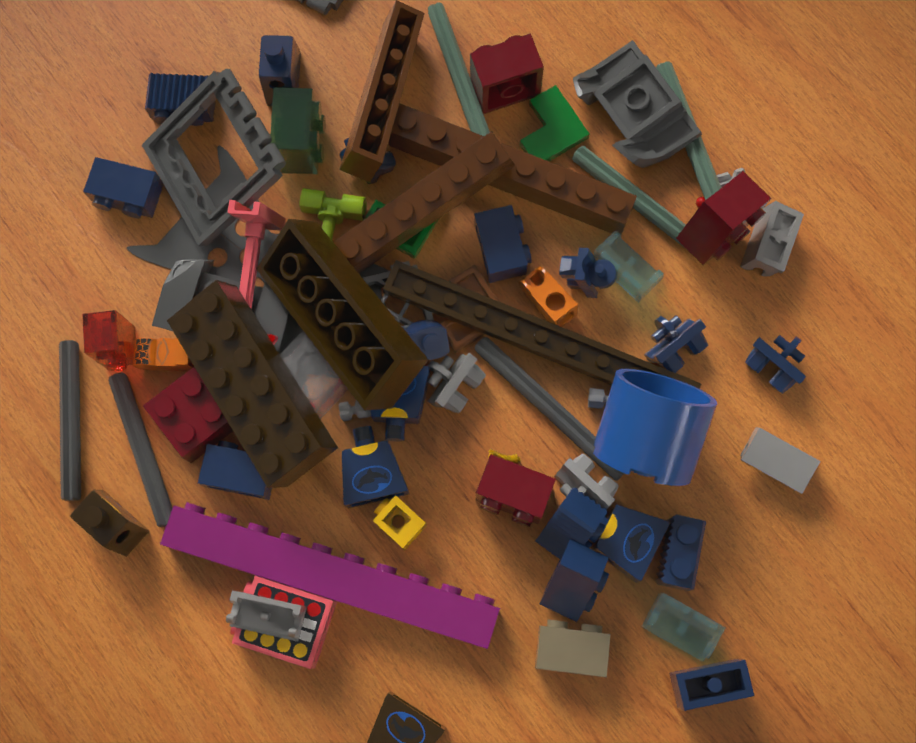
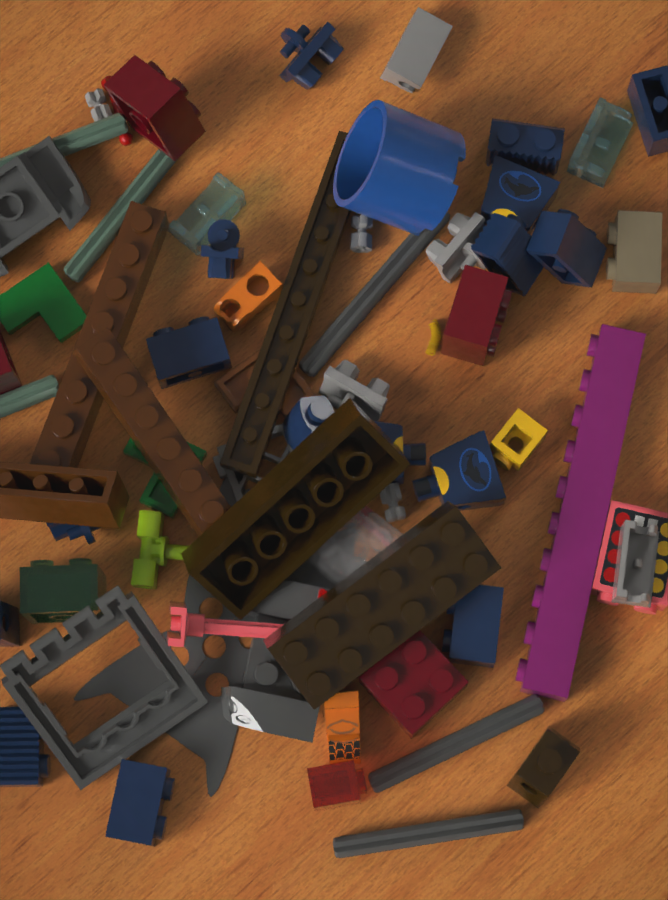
camera: 95 degrees left, 0 degrees up
dark blue hips [644,316,708,373] -> none
light grey hinge [740,201,804,276] -> none

